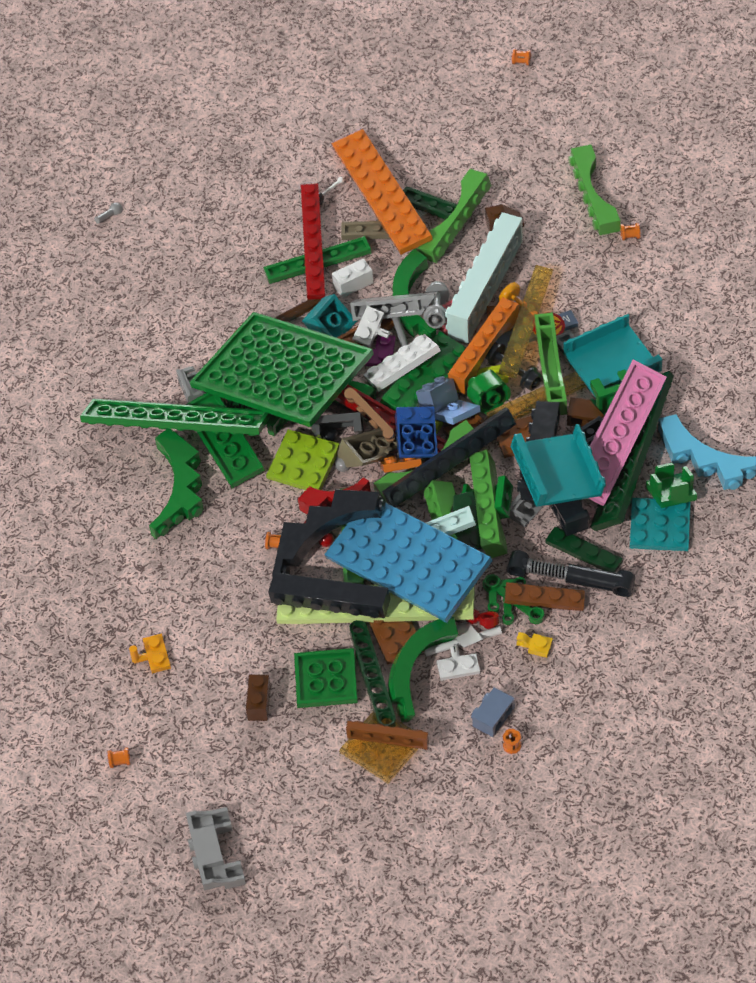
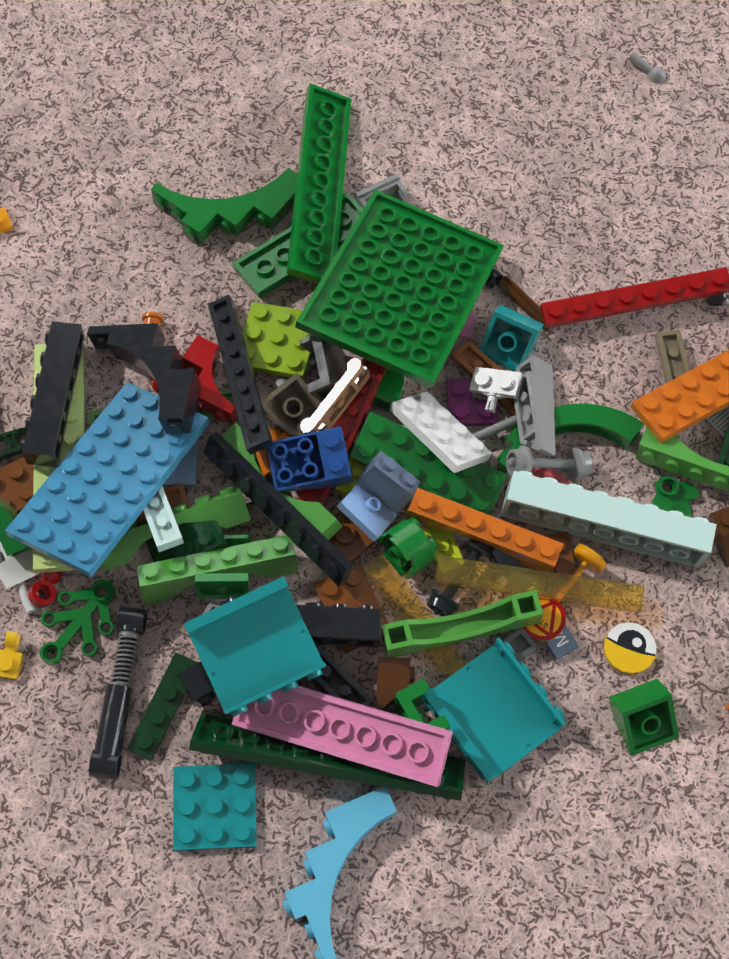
camera: 75 degrees right, 15 degrees up
green plate [263,236,371,284] -> none
white brick [332,259,373,298] -> none
dark orange plate [504,582,585,611] -> none
green panel [645,463,697,508] -> none
none -> black plate [208,295,274,455]
none -> tile [603,622,657,675]
none -> green slope [609,679,679,756]
none -> green plate [652,476,700,517]

